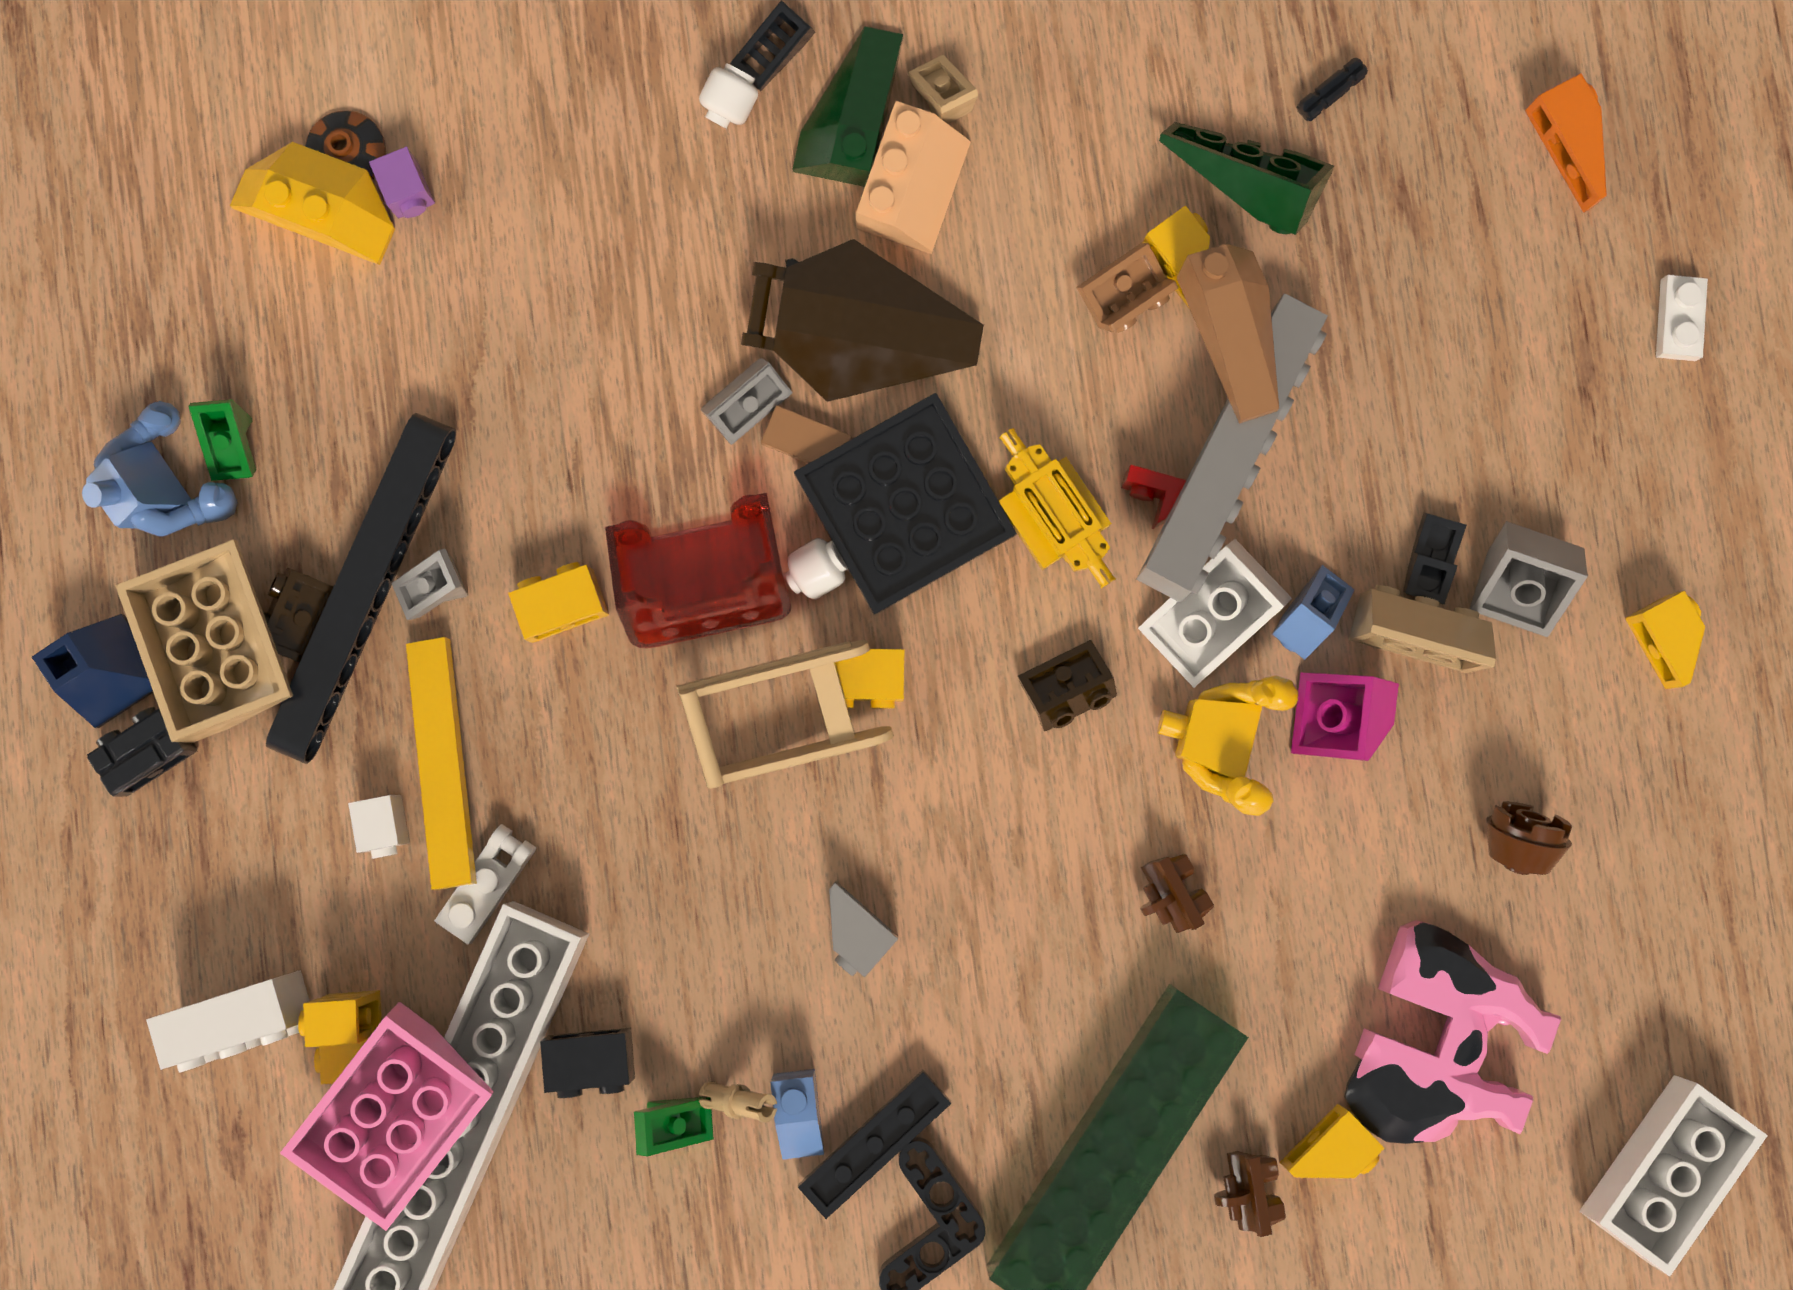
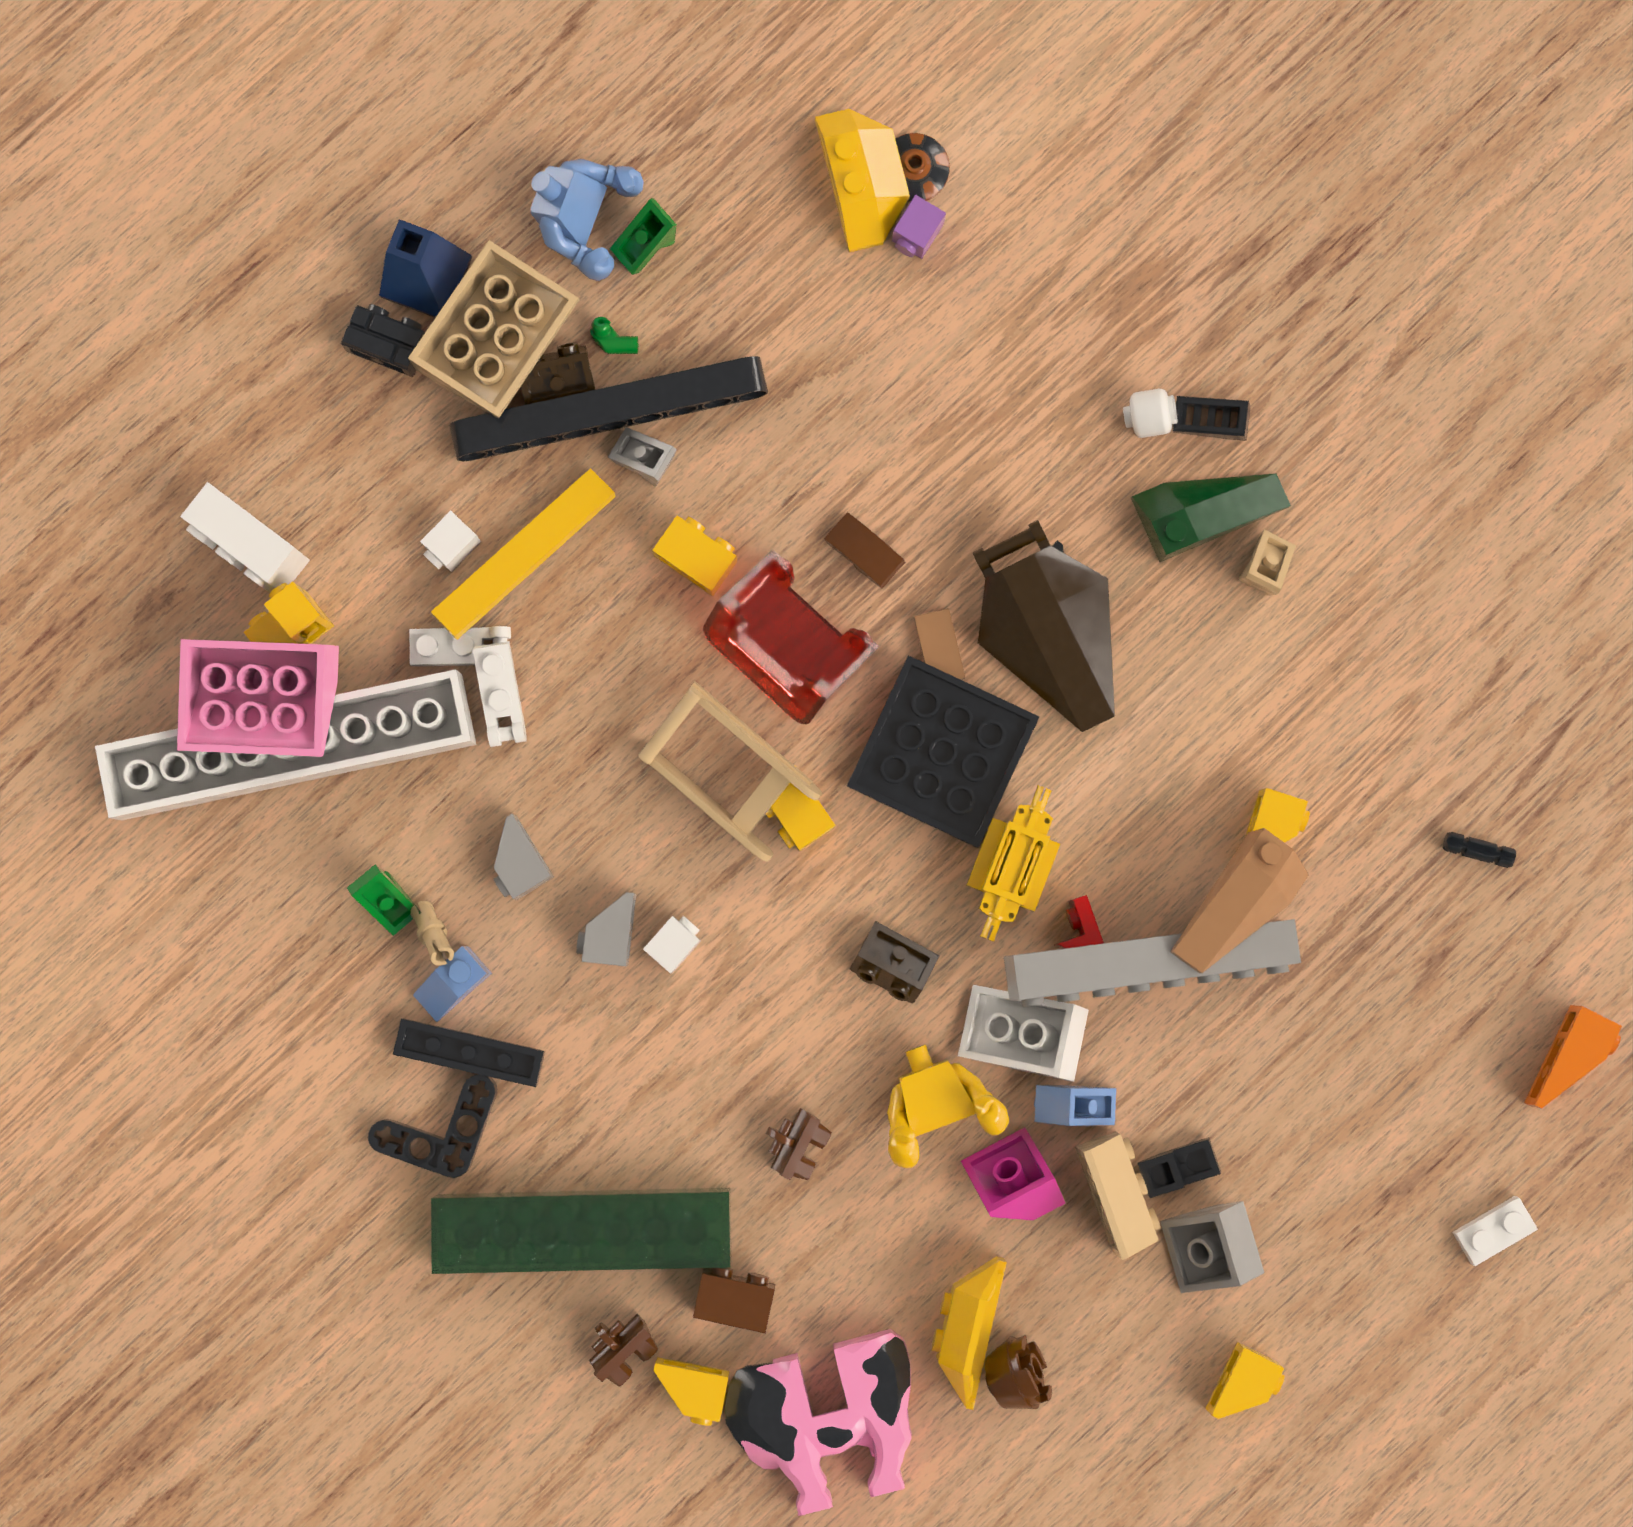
camera: 55 degrees right, 0 degrees up
black brick [540,1027,635,1098] -> none
light grey slope [701,358,792,445] -> none
white head [785,538,848,599] -> none
light nougat slope [856,101,971,254] -> none
medium nougat bracket [1076,242,1179,333] -> none
dark green wedge [1159,122,1334,235] -> none
none -> white plate [472,641,527,747]
none -> light grey slope [494,814,554,900]
none -> green arm [590,317,639,354]
none -> white brick [643,916,701,974]
none -> reddish brown brick [693,1265,775,1334]
none -> reddish brown slope [824,512,906,589]
none -> yellow wedge [931,1256,1007,1410]

